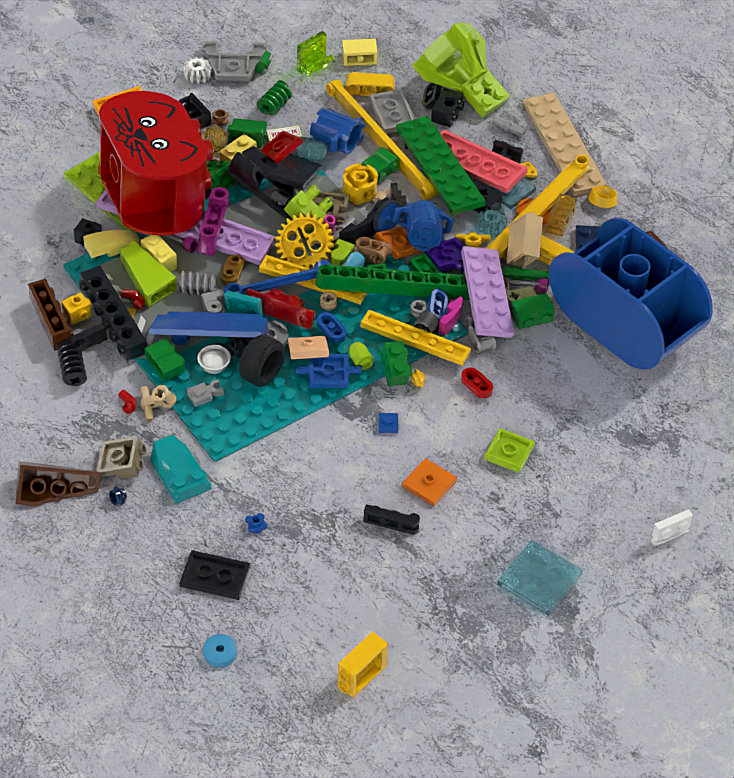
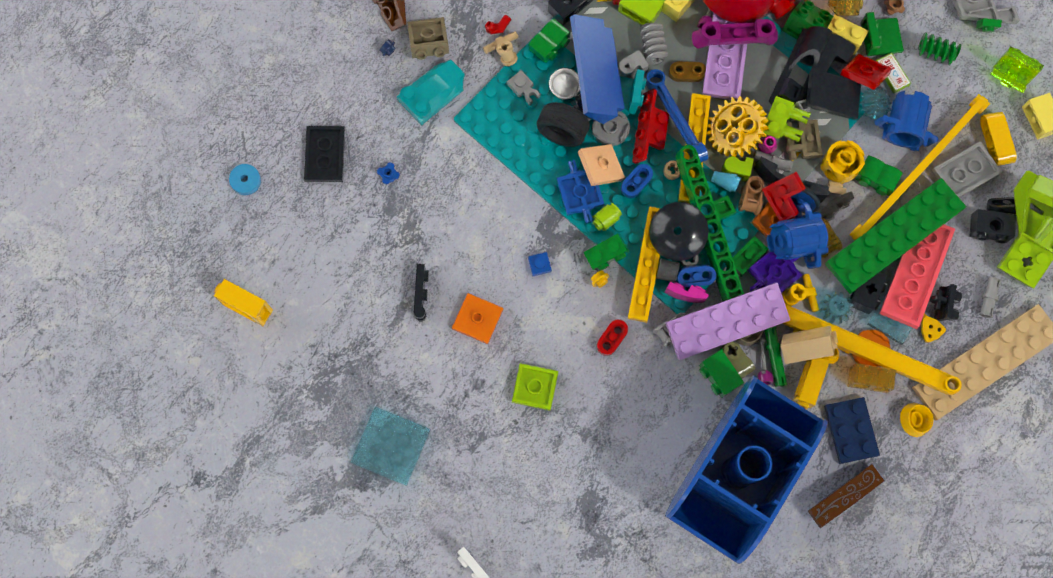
camera: 75 degrees right, 25 degrees up
none -> black dish [649,202,709,261]
none -> red plate [762,172,806,221]

